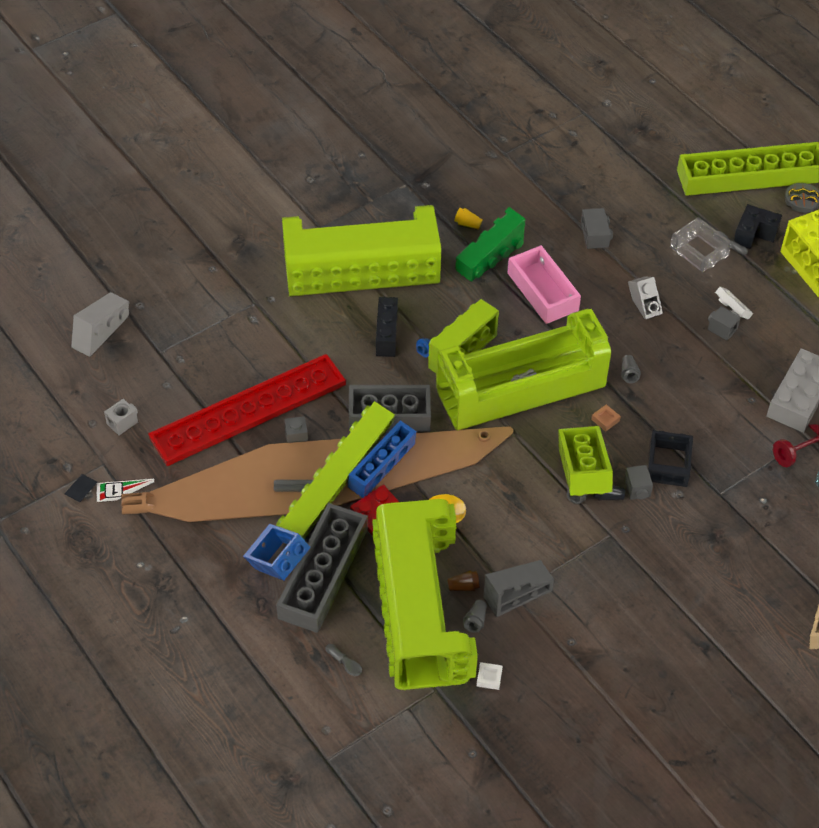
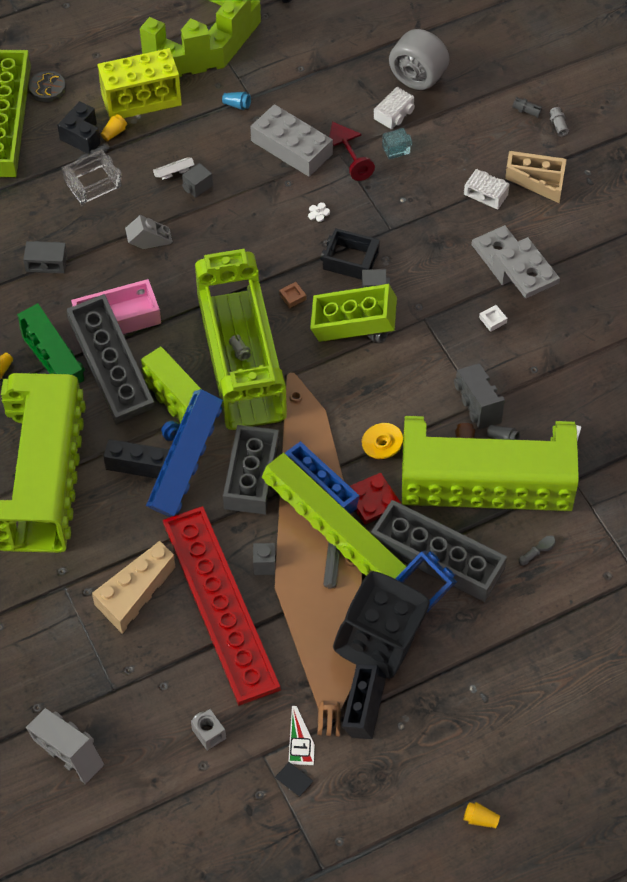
camera: 80 degrees left, 5 degrees up
none -> dark grey brick [67,294,154,424]
none -> tan wedge [92,541,175,634]
none -> yellow cone [100,114,127,142]
none -> blue brick [146,389,223,517]
none -> white plant [308,203,330,222]
none -> black piece [333,571,430,679]
none -> black brick [342,664,386,739]
none -> yellow cone [463,802,500,829]
none -> white brick [464,169,510,210]
none -> light grey bracket [471,225,560,299]
none -> white plate [479,305,508,332]

